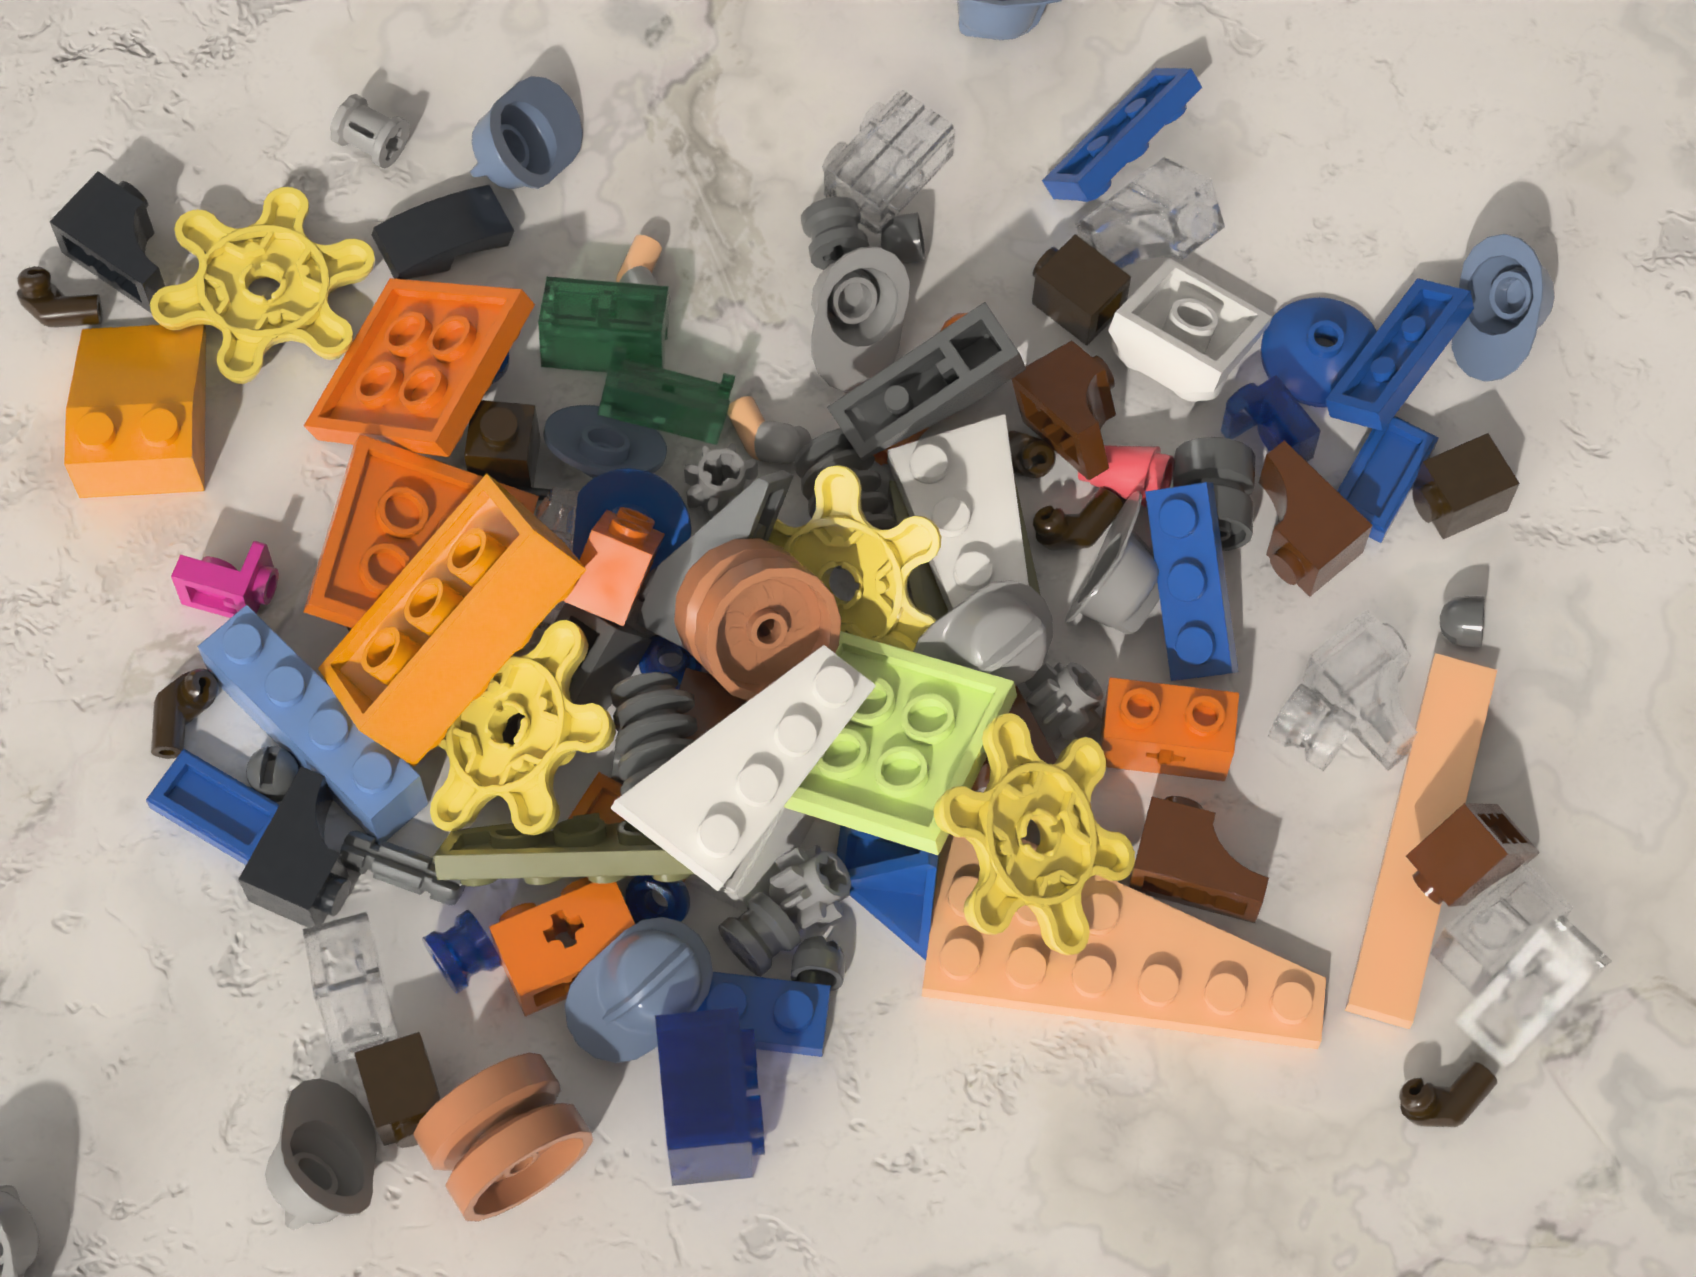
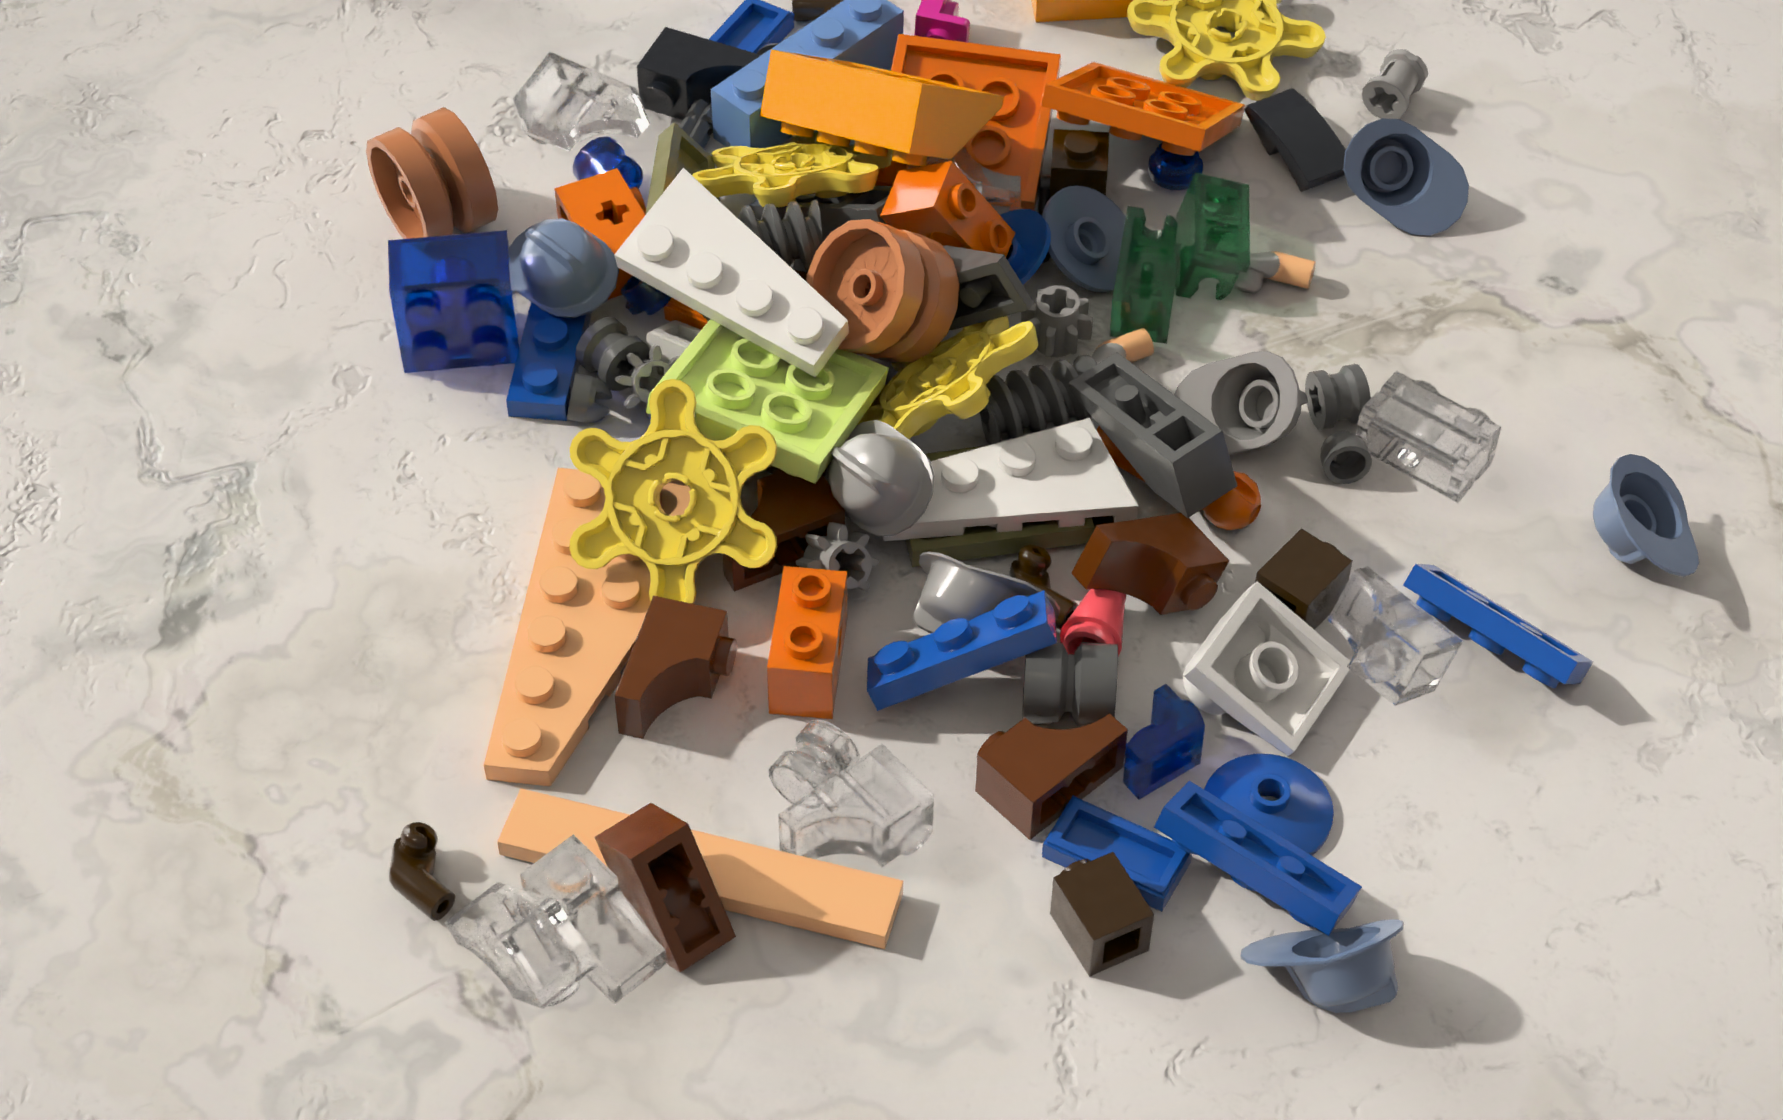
camera: 90 degrees right, 15 degrees down
light grey piece [265,1078,377,1230] -> none
dark brown brick [354,1032,441,1148] -> none
dark grey hinge [1439,596,1484,647] -> none

